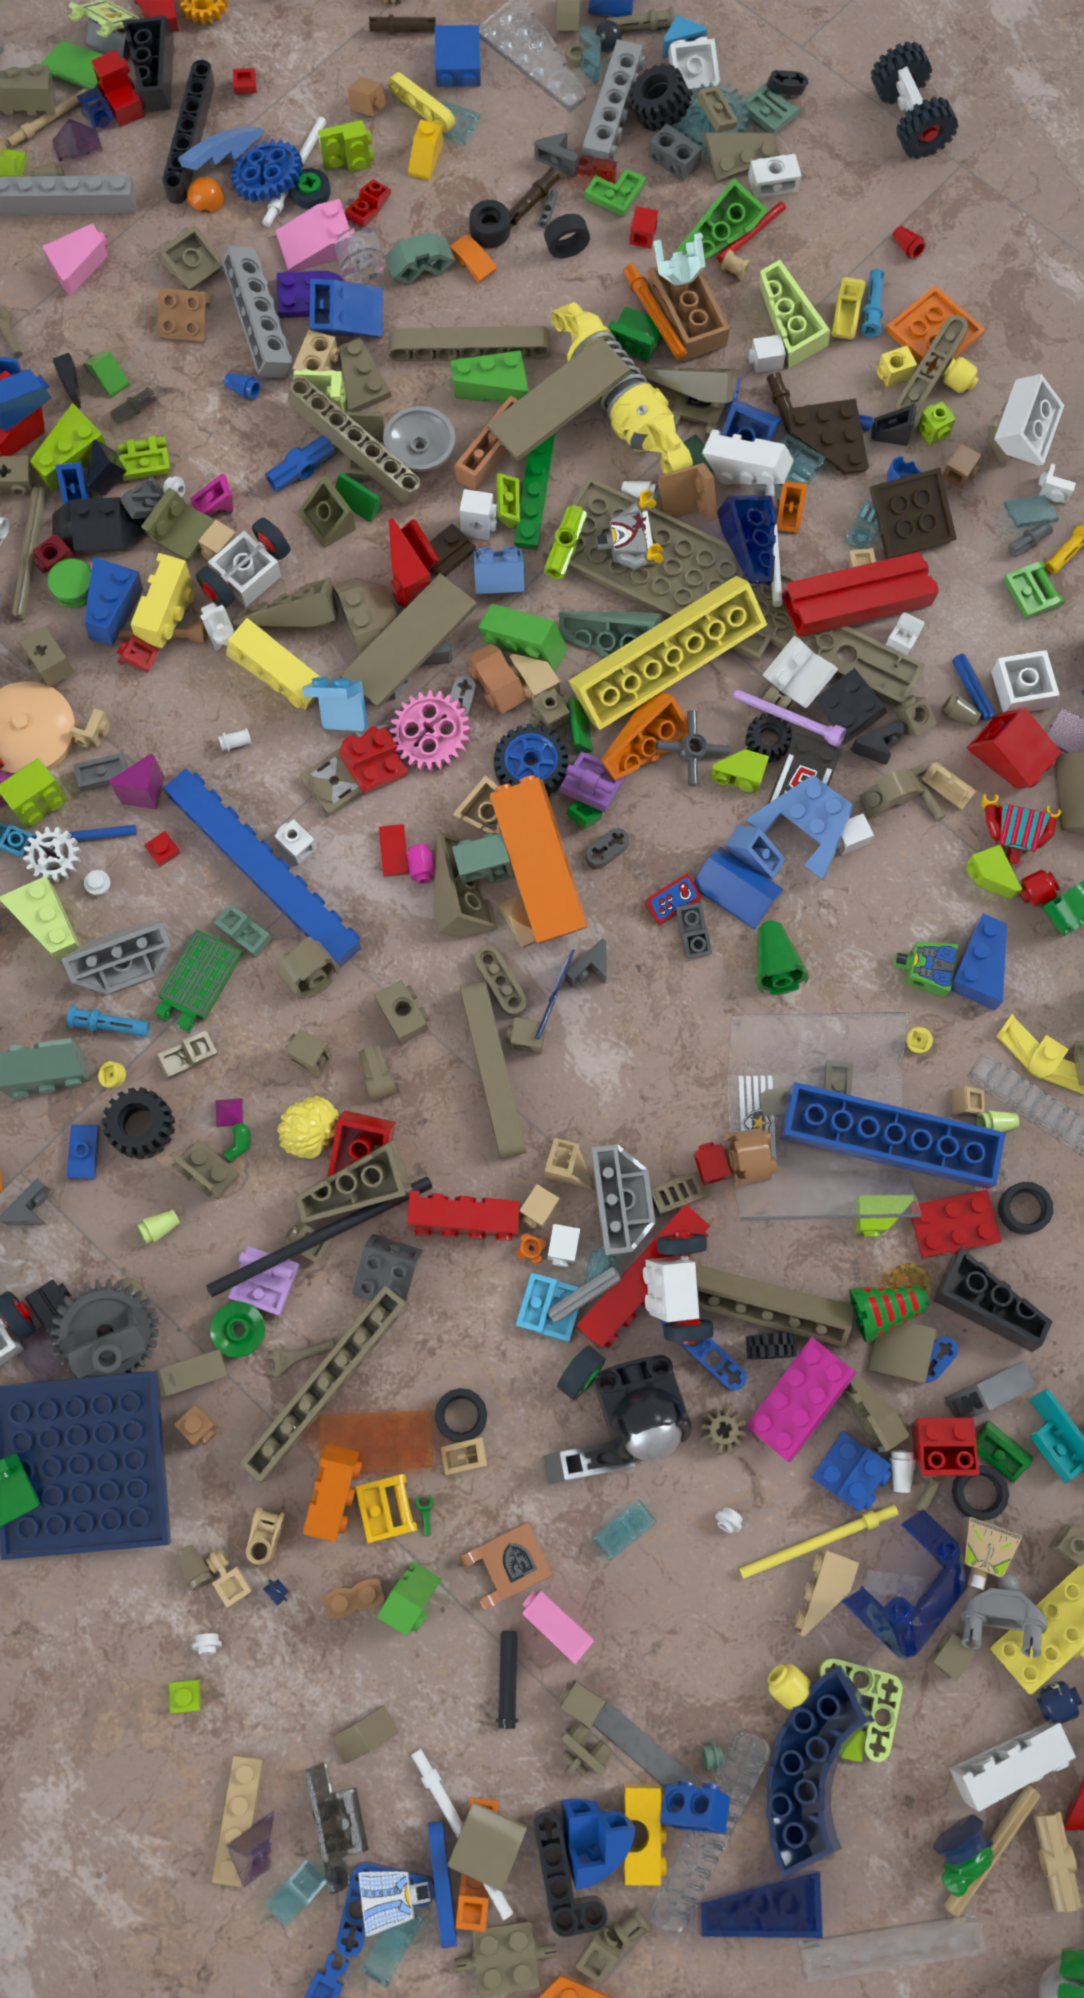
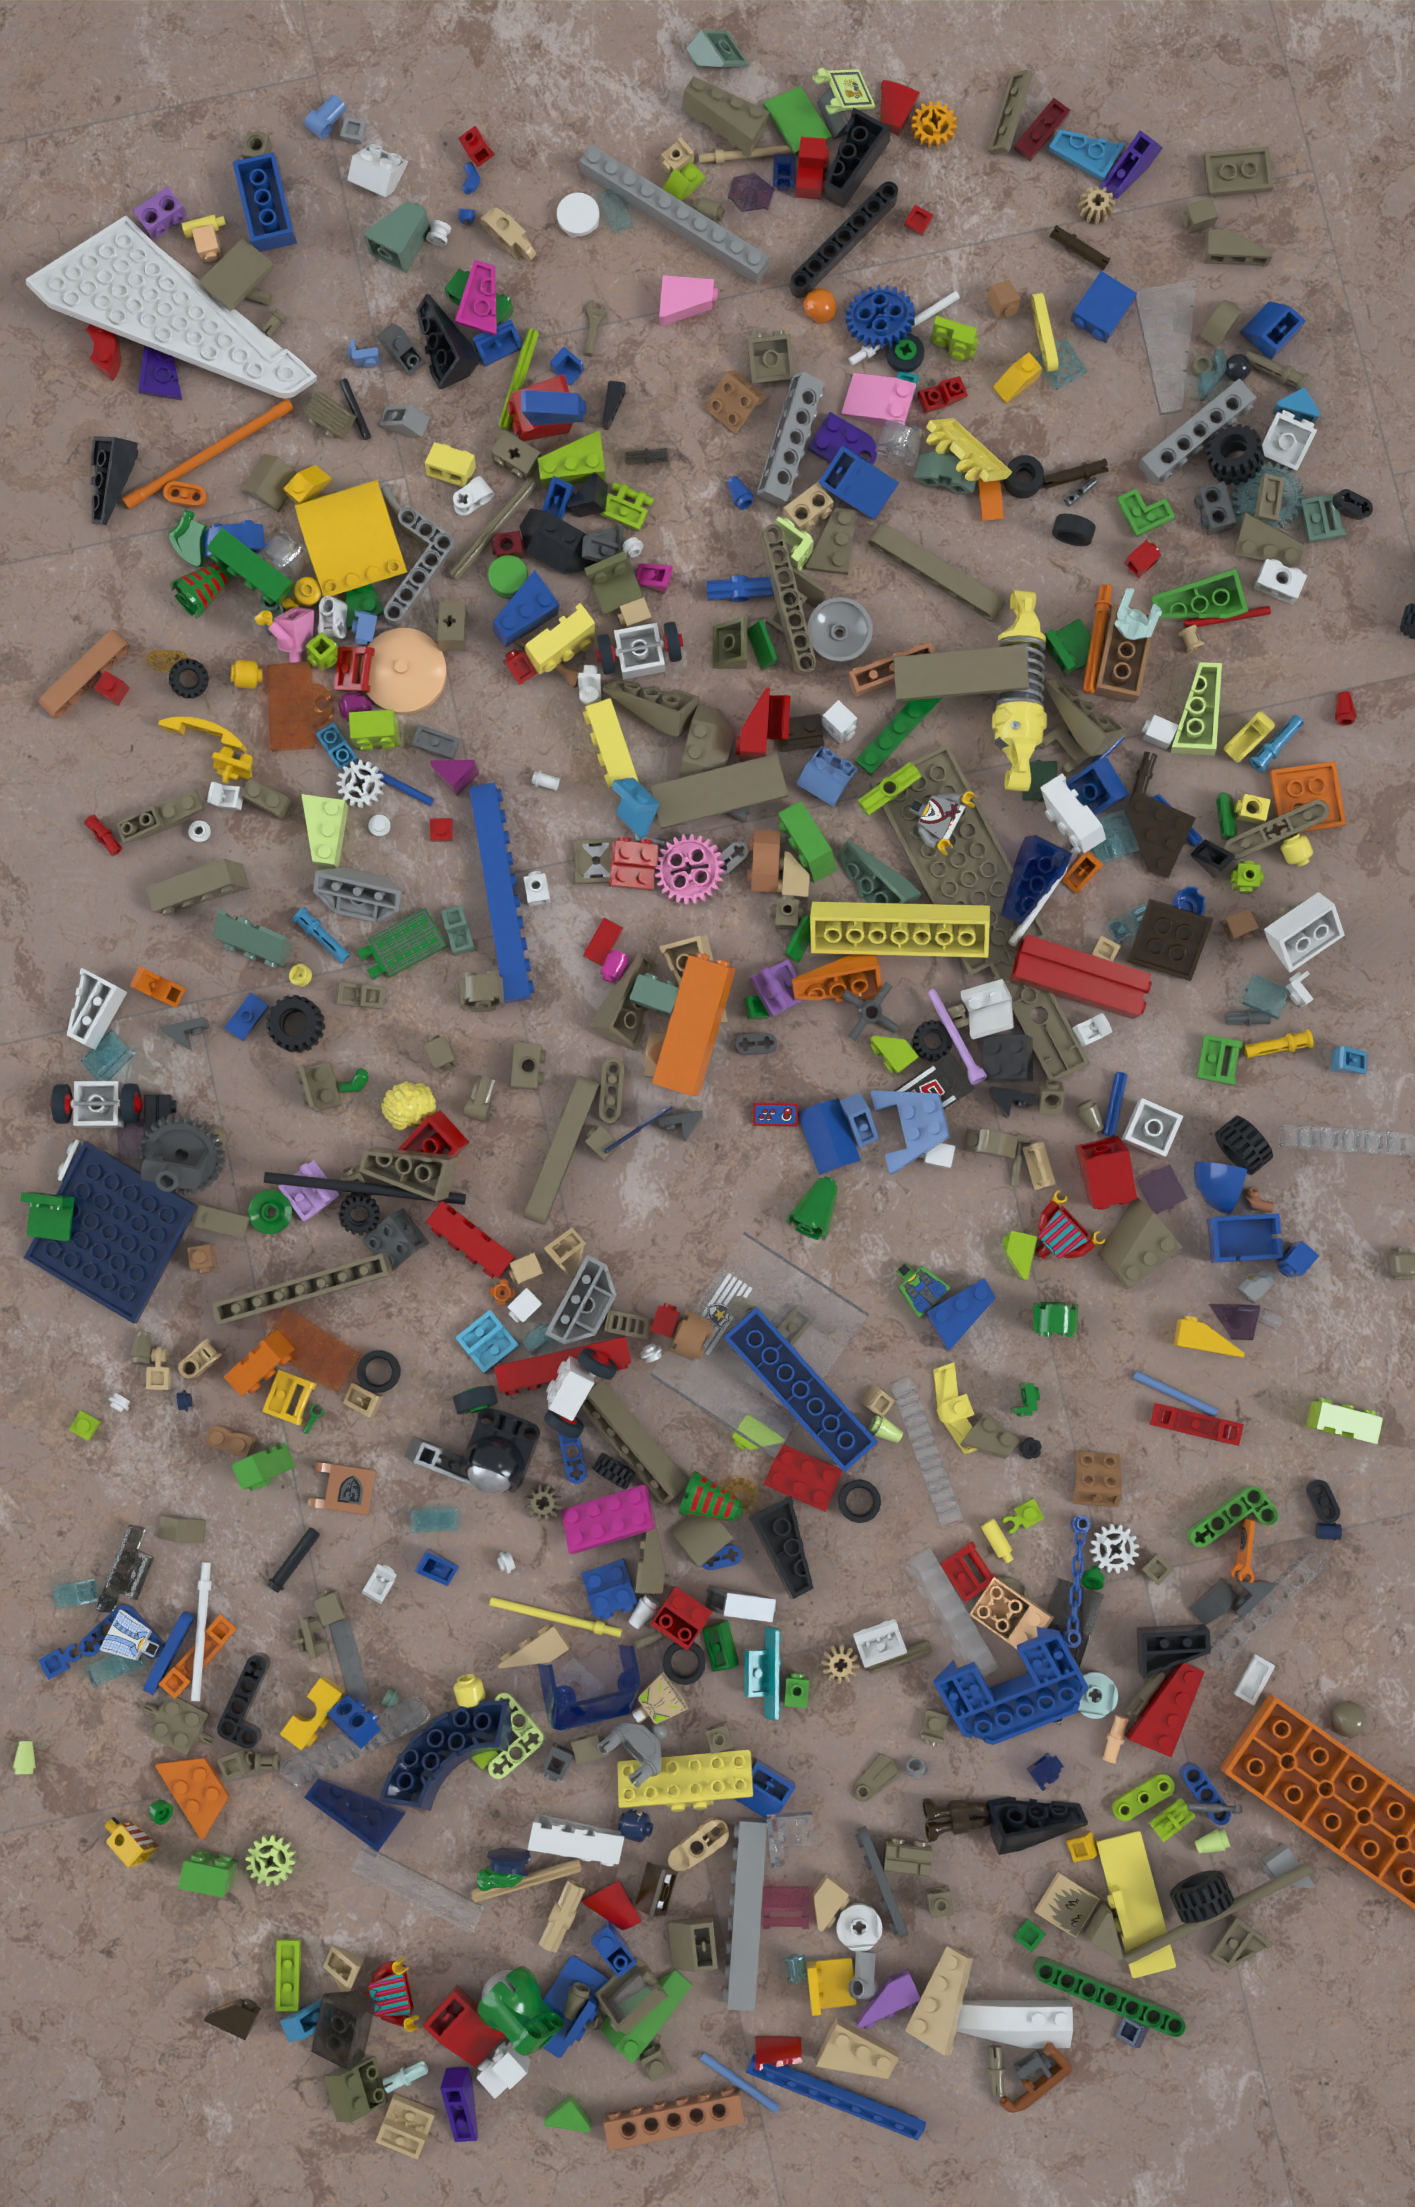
camera: 40 degrees right, 10 degrees up
tan bracket [69,708,110,748] -> none
bright green slope [83,351,130,398] -> none
yellowish green cone [137,1209,180,1244] -> none
medium blue slope [178,126,264,170] -> none
tan plate [212,1754,264,1887] -> none
magenta slope [215,1098,243,1127] -> none
slope [226,1810,275,1887] -> none
dark tan piece [263,1338,336,1377] -> none
dark tan slope [447,1801,527,1892] -> none
bright green wedge [450,351,529,404] -> none
wheel [494,724,568,797] -> none
lime slope [496,473,520,529] -> none
bright pink slope [522,1590,594,1664] -> none
dark grey slope [534,133,579,178] -> none
light grey axle [548,1267,621,1323] -> none
blue brick [562,1799,635,1890] -> none
clear red plate [577,155,617,184] -> none
white cone [621,481,658,501] -> none
medium nougat bracket [658,463,717,522] -> none
dark grey slope [675,901,712,959] -> none
light yellow tile [906,1026,933,1053] -> none
red head [1019,870,1060,907] -> none
none -> black tyre [339,1193,380,1236]
none -> white bracket [362,1564,397,1604]
none -> blue slope [414,1549,459,1586]
none -> dark grey brick [541,1743,574,1782]
none -> white plate [640,1344,662,1363]
none -> light yellow hinge [926,418,1012,482]
none -> green slope [1216,792,1238,840]

